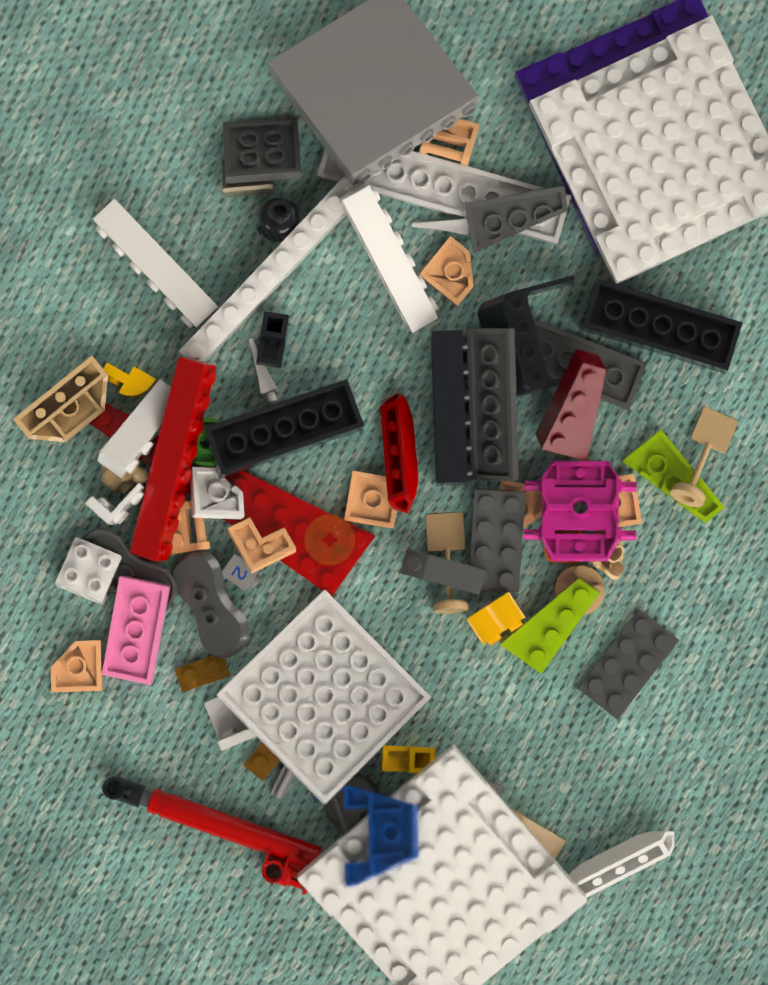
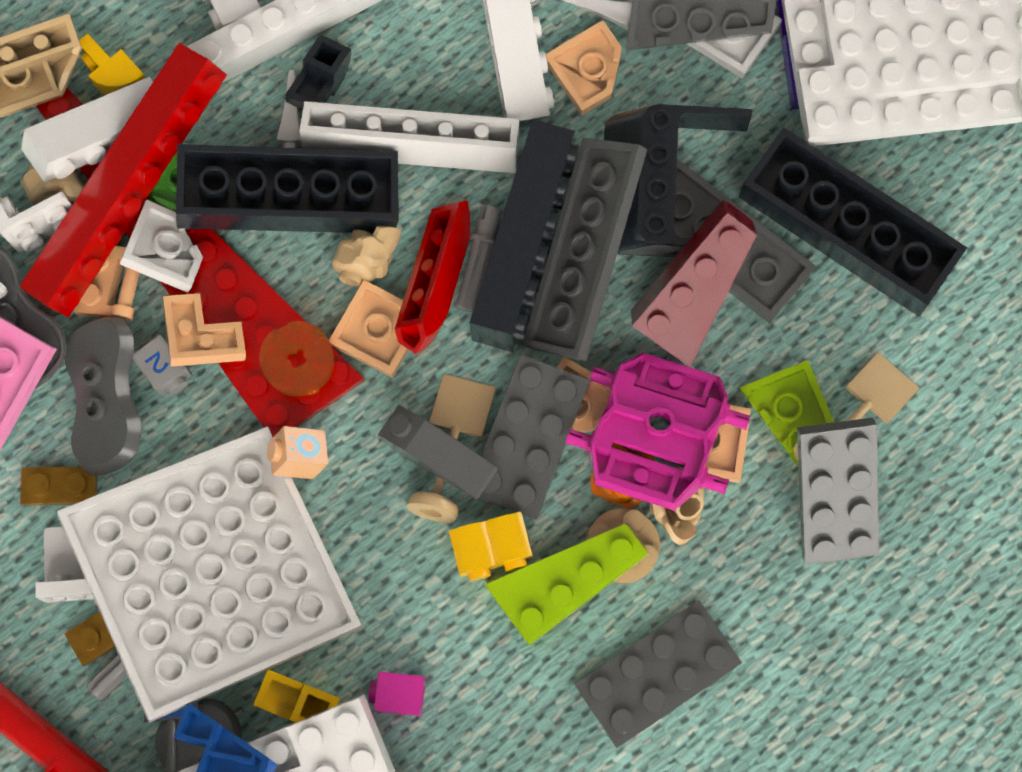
camera: 20 degrees right, 10 degrees down
none -> light nougat brick [267,426,328,479]
none -> white brick [299,101,519,173]
none -> tan head [332,226,401,287]
none -> dark pink brick [368,672,426,717]
none -> light grey axle [456,205,503,312]
none -> plate [797,418,879,565]

